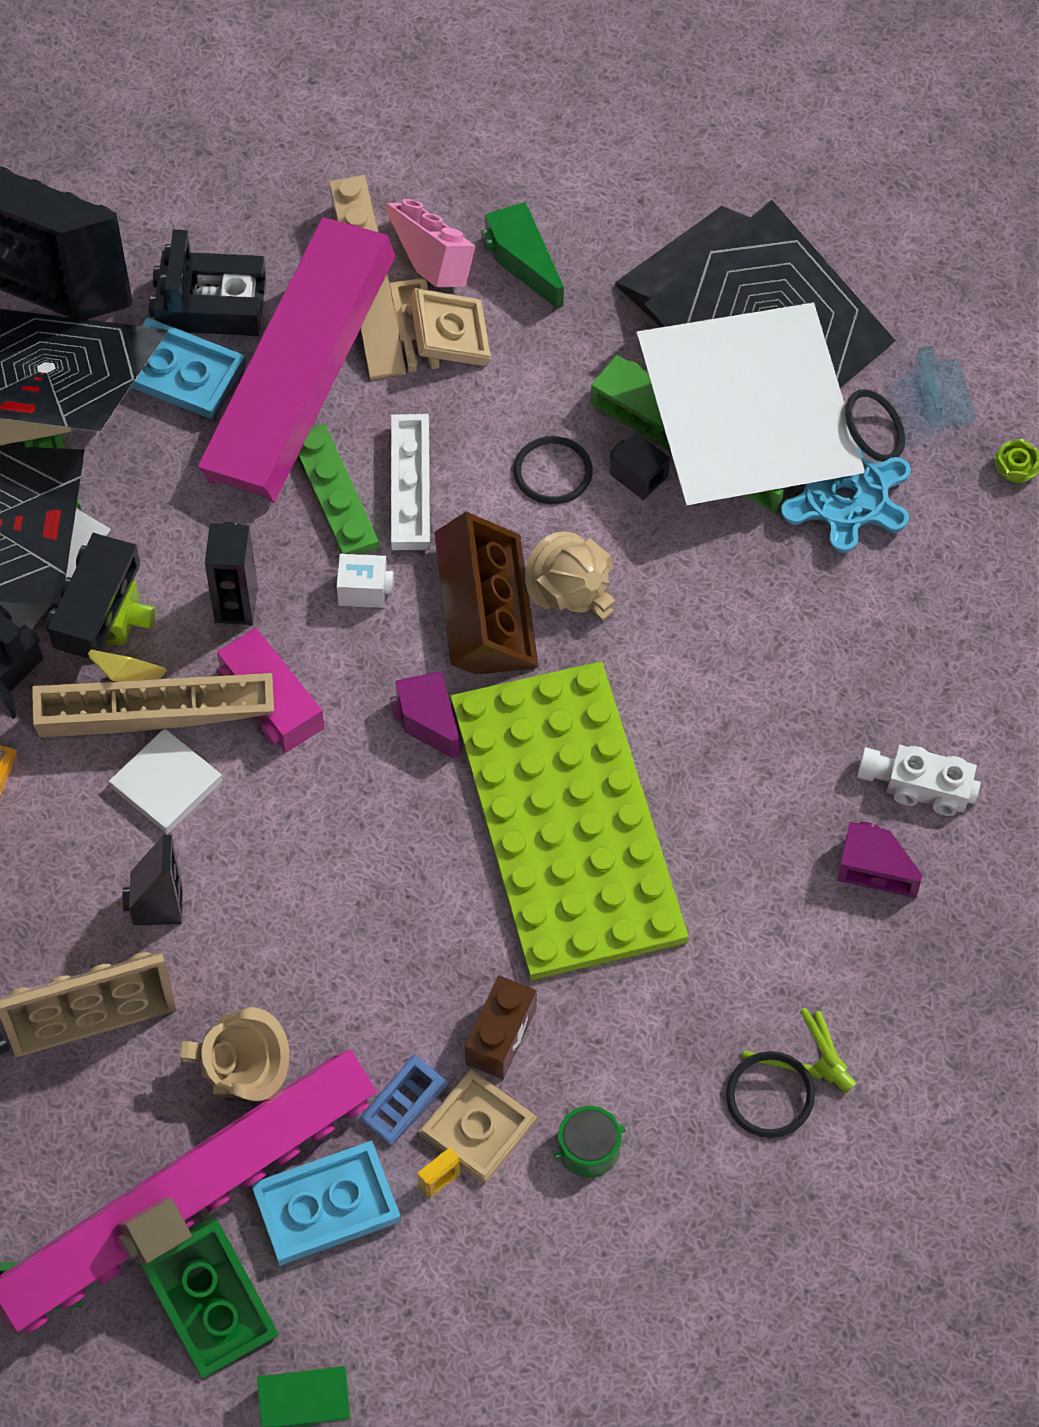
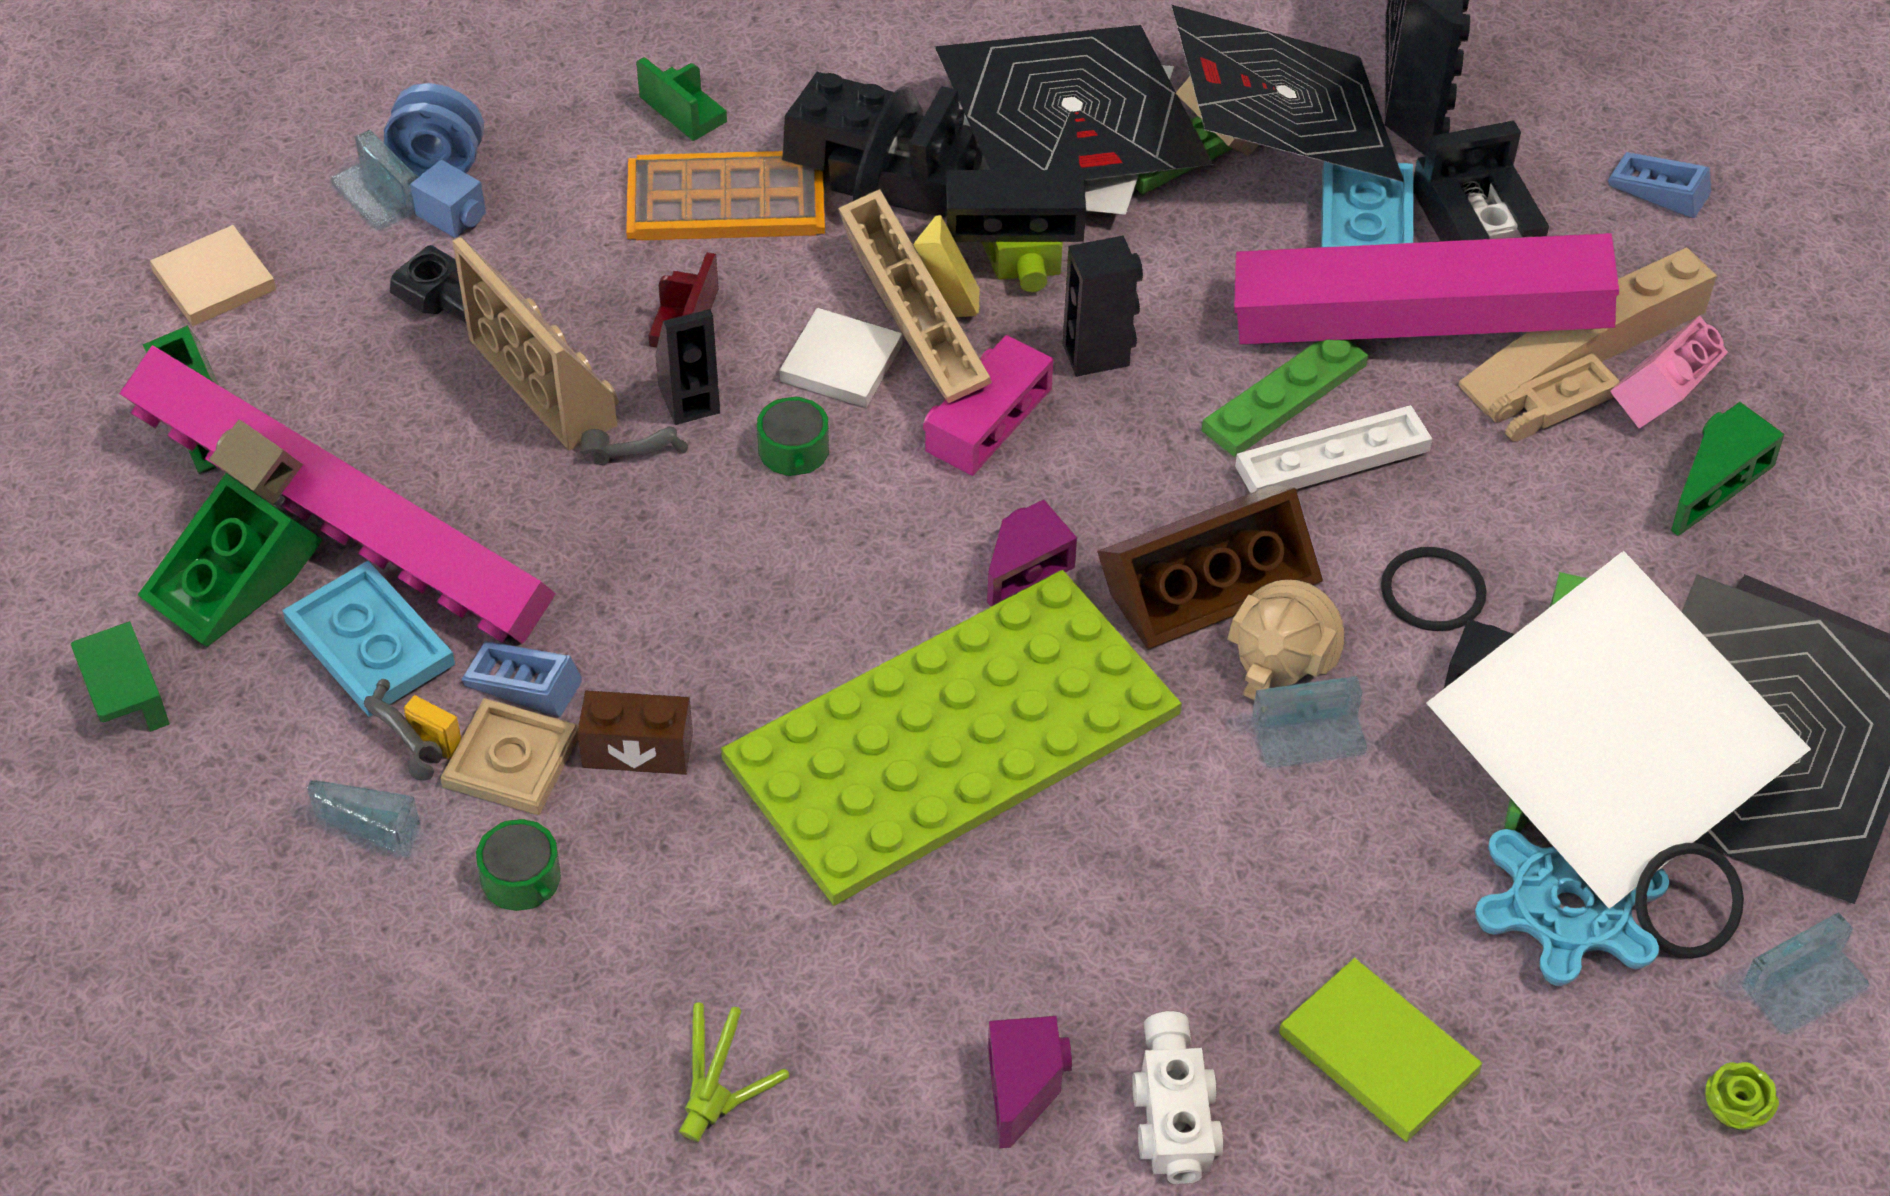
camera: 70 degrees right, 10 degrees down
tan helmet [180,1007,290,1101] -> none
white brick [337,554,394,608] -> none
tan tile [410,288,491,366] -> none
black tyre [726,1051,815,1138] -> none
none -> clear light blue slope [307,780,421,858]
none -> dark grey piece [364,679,442,780]
none -> dark grey piece [580,426,688,466]
none -> dark red panel [648,252,719,348]
none -> piece [757,396,829,476]
none -> clear light blue panel [1252,676,1367,768]
none -> lime tile [1279,957,1483,1142]
none -> medium blue slope [1608,152,1711,218]

